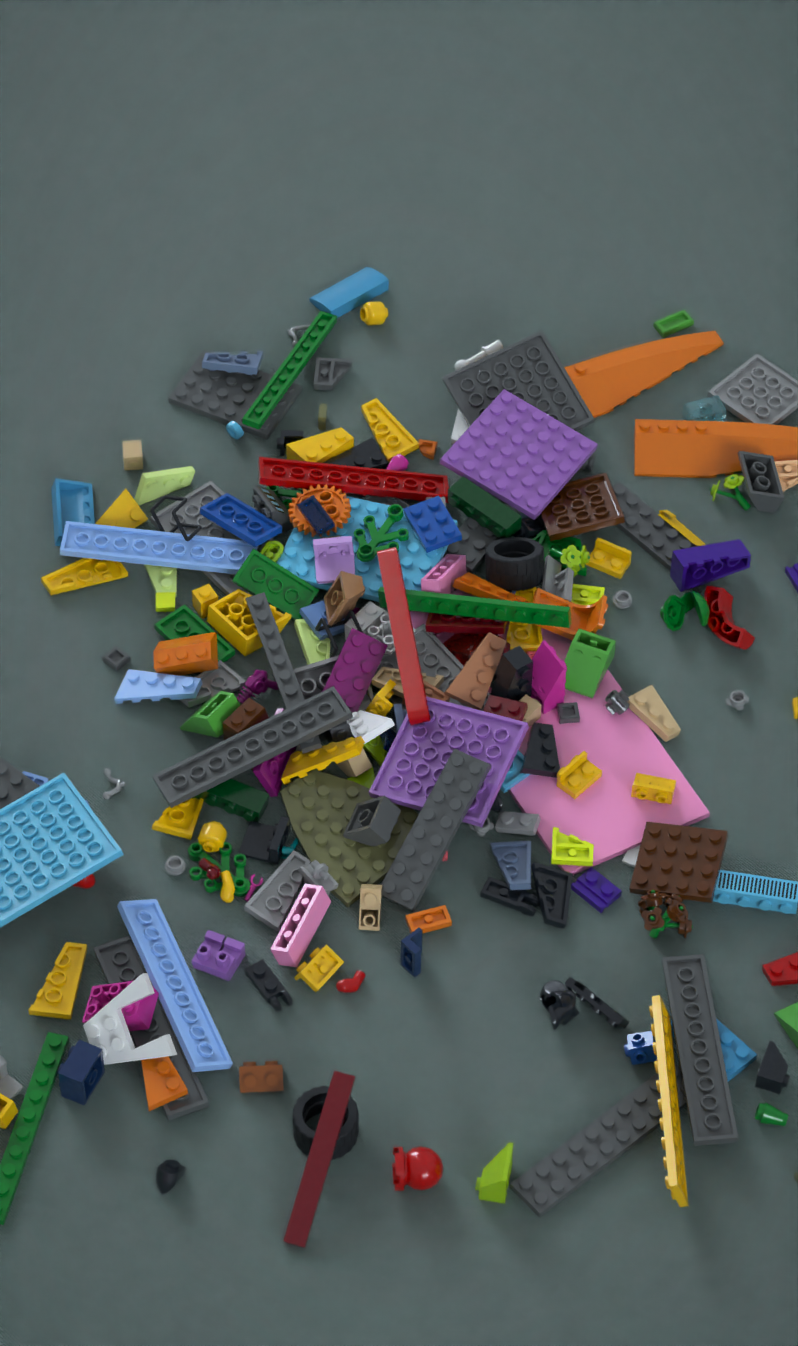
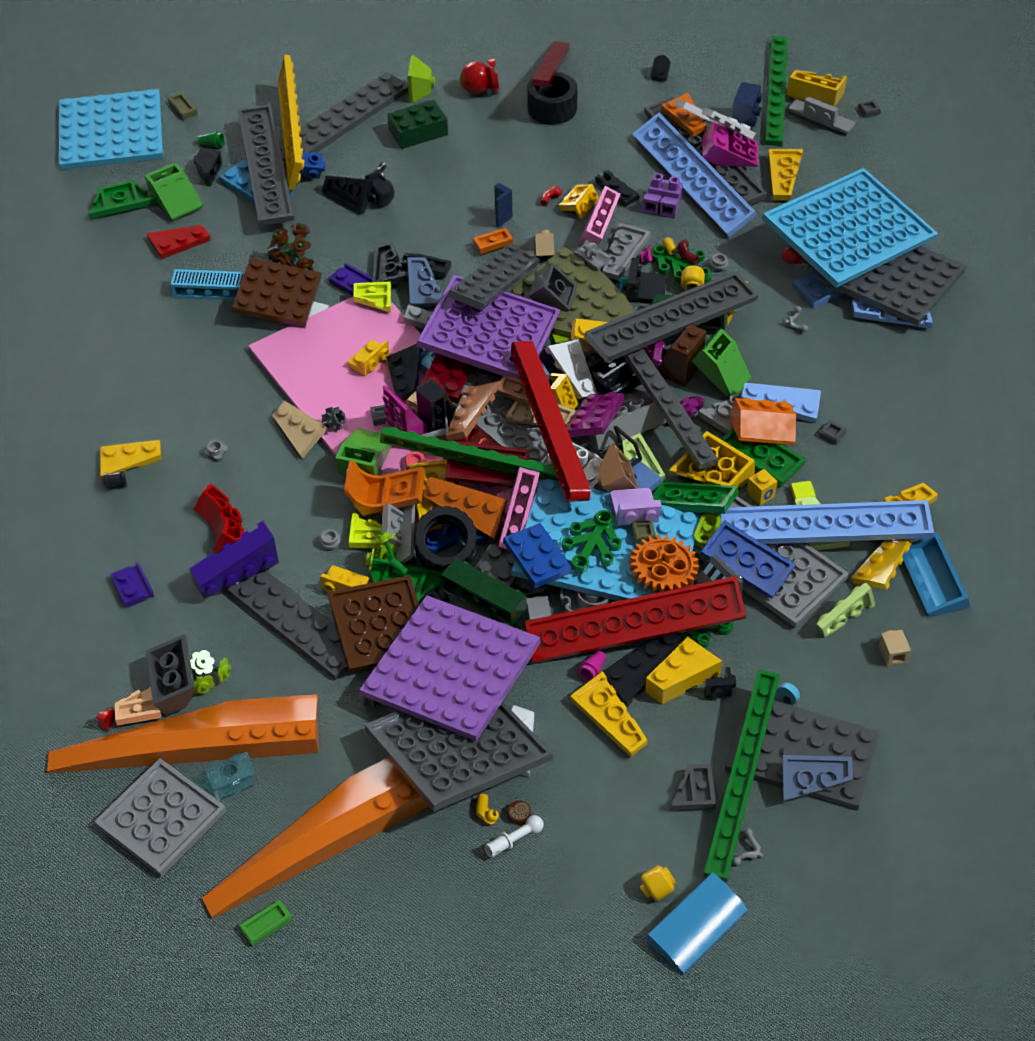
camera: 175 degrees right, 0 degrees up
black piece [150,495,202,541] -> none
dark orange bracket [239,1060,284,1093] -> none
clear blue tile [297,495,335,536] -> none
olive tile [318,404,327,430] -> none
orange tile [419,439,437,460] -> none
yellow bracket [631,773,676,804] -> none
yellow piece [658,510,705,546] -> none
green animal [660,591,710,631] -> none
none -> dark green brick [387,99,448,149]

